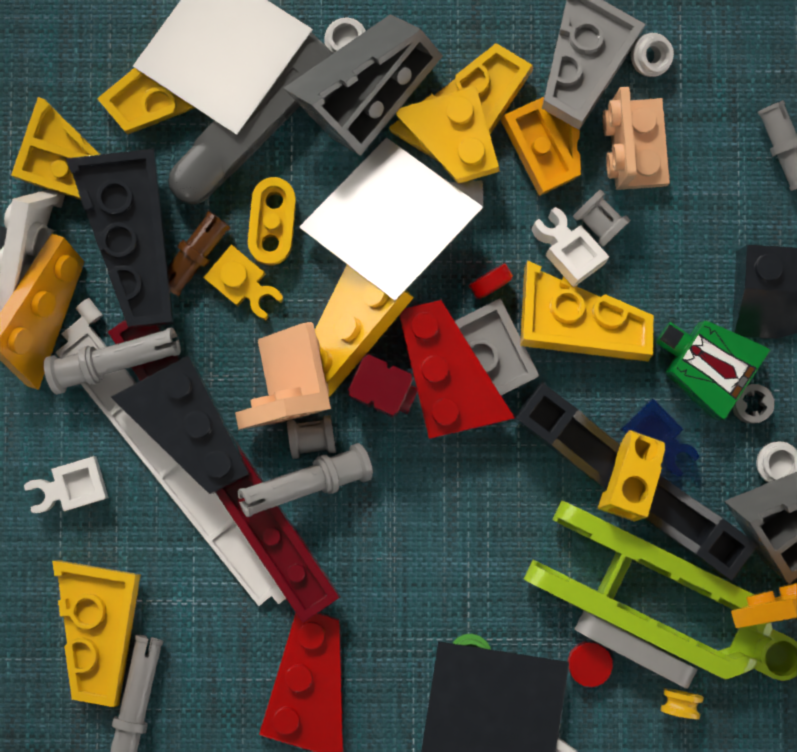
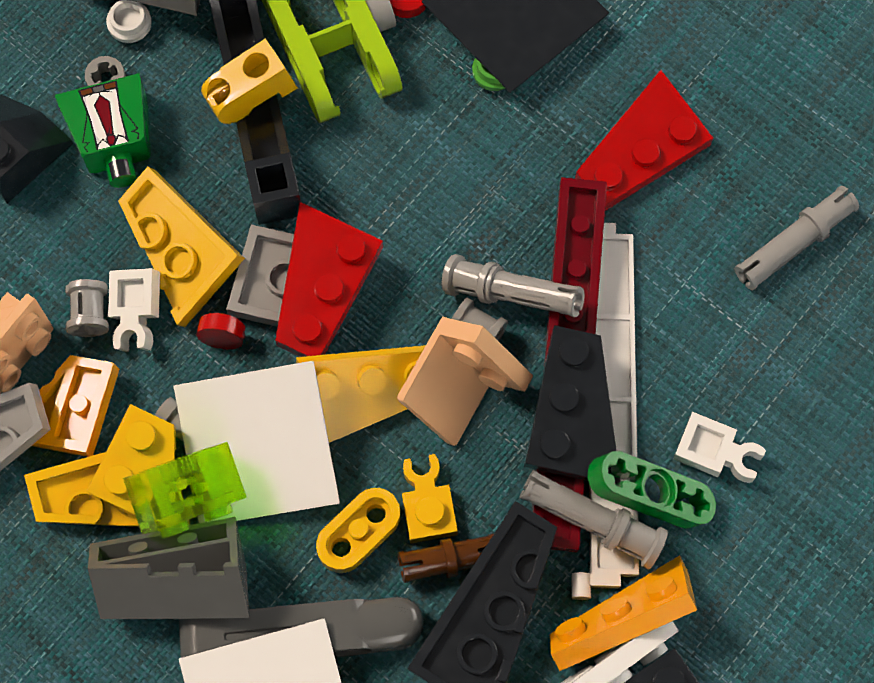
camera: 135 degrees left, 15 degrees down
yellow wing [52,560,141,707] -> none
white plate [324,18,366,53] -> none
dark red brick [348,354,419,418] -> none
clear blue plate [620,398,700,477] -> none
none -> clear neon green brick [123,442,247,539]
none -> green beam [588,451,716,529]

